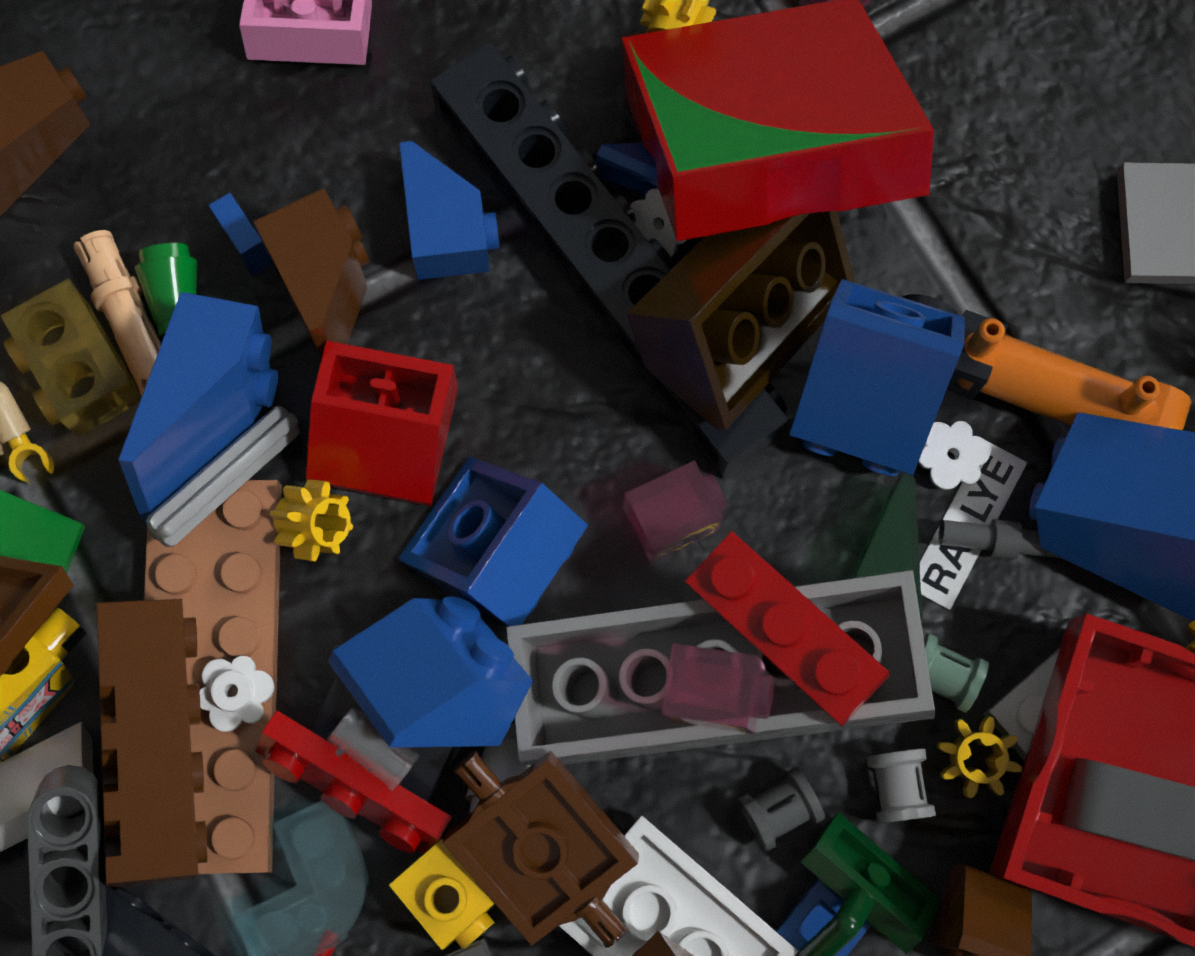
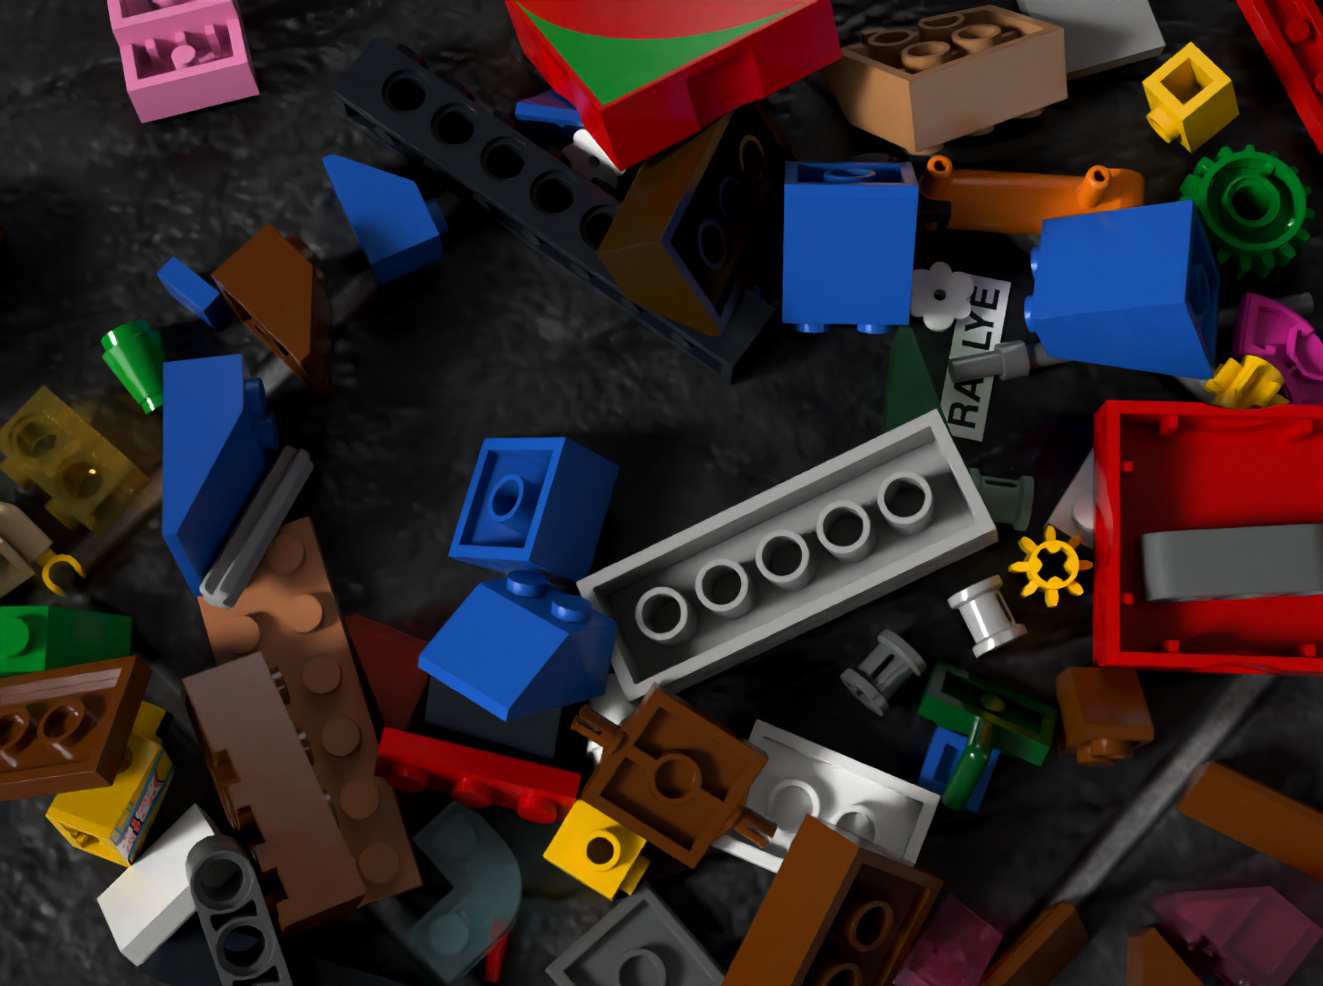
camera: 15 degrees left, 0 degrees up
light nougat pin [73,230,161,397] -> none
white plant [200,656,275,732] -> none
yellow gear [269,480,353,562] -> none
red slope [306,340,458,507] -> none
clear pin [327,706,420,792] -> none
clear pink brick [623,460,727,563] -> none
clear pink brick [661,644,774,735] -> none
red plate [685,531,890,727] -> none
none -> clear red slope [344,613,431,734]
none -> medium nougat wedge [820,4,1068,155]

